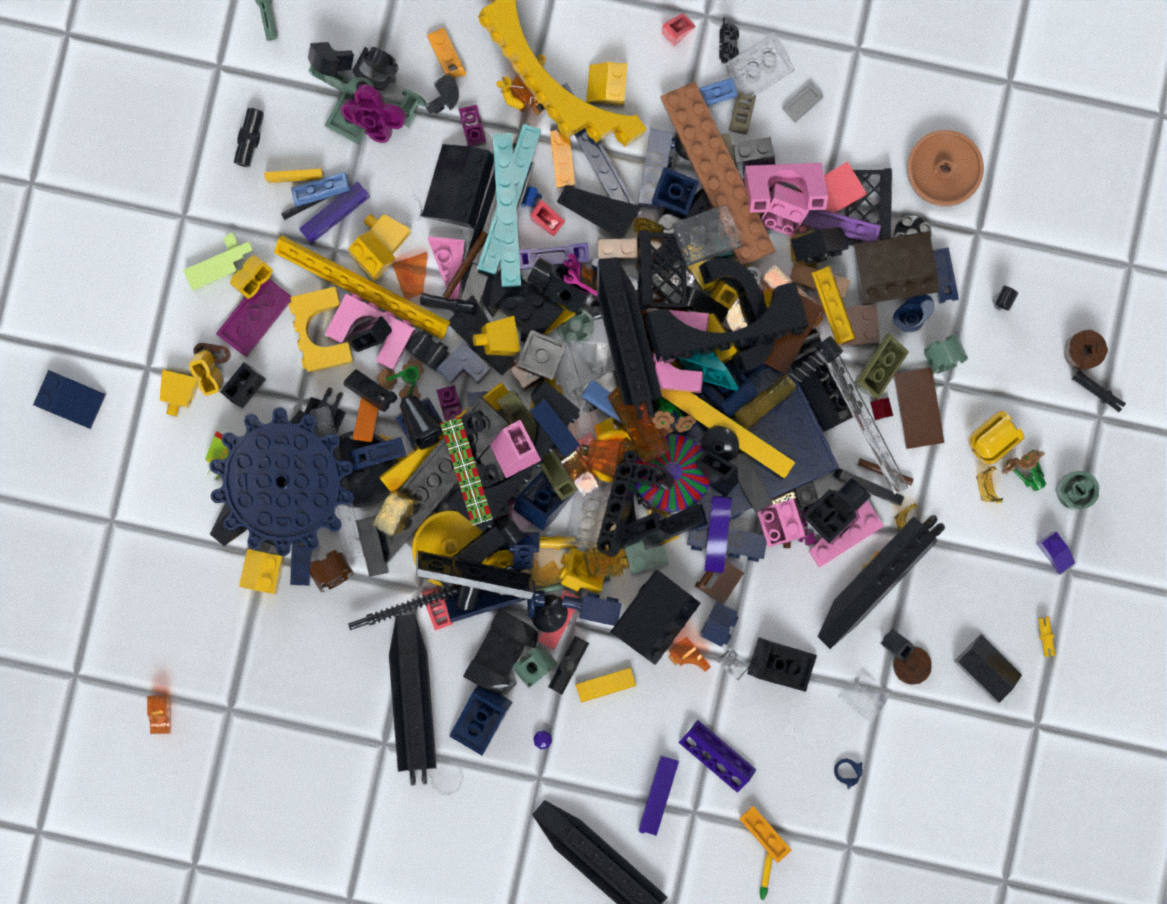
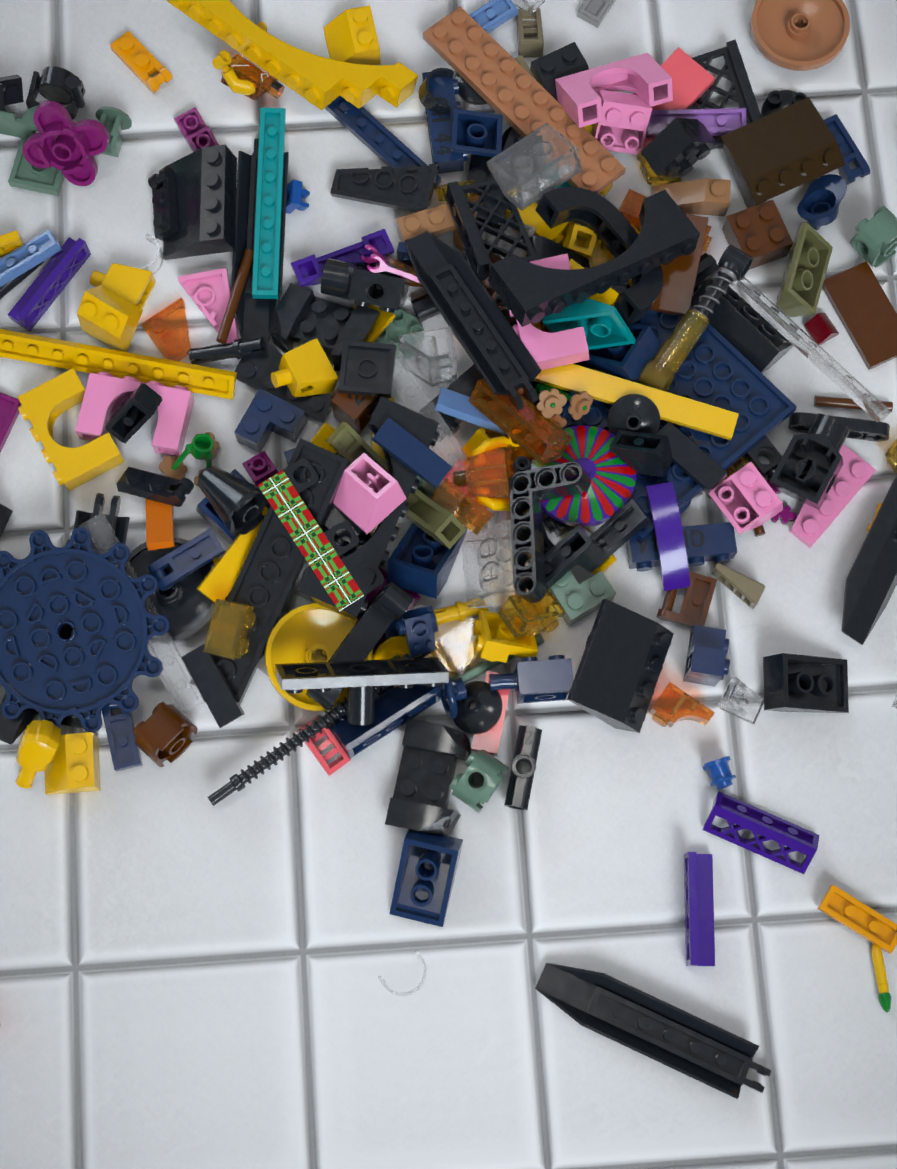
camera: 15 degrees left, 10 degrees down
black hinge [389,614,437,786] -> none
black brick [405,330,450,372] -> none
black brick [426,72,459,114] -> none
plate [493,133,521,287] -> none
coral slope [530,200,565,236] -> none
dark purple tile [533,730,552,750] -> none
light orange plate [550,130,575,188] -> none
yellow tile [575,667,636,703] -> none
yellow tile [812,266,856,345] -> none
none -> yellow piece [15,720,61,789]
none -> black plate [148,166,178,241]
none -> black helmet [418,68,454,113]
none -> clear slope [438,618,475,676]
none -> blue brick [703,756,736,790]
none -> dark tan slope [711,563,766,609]

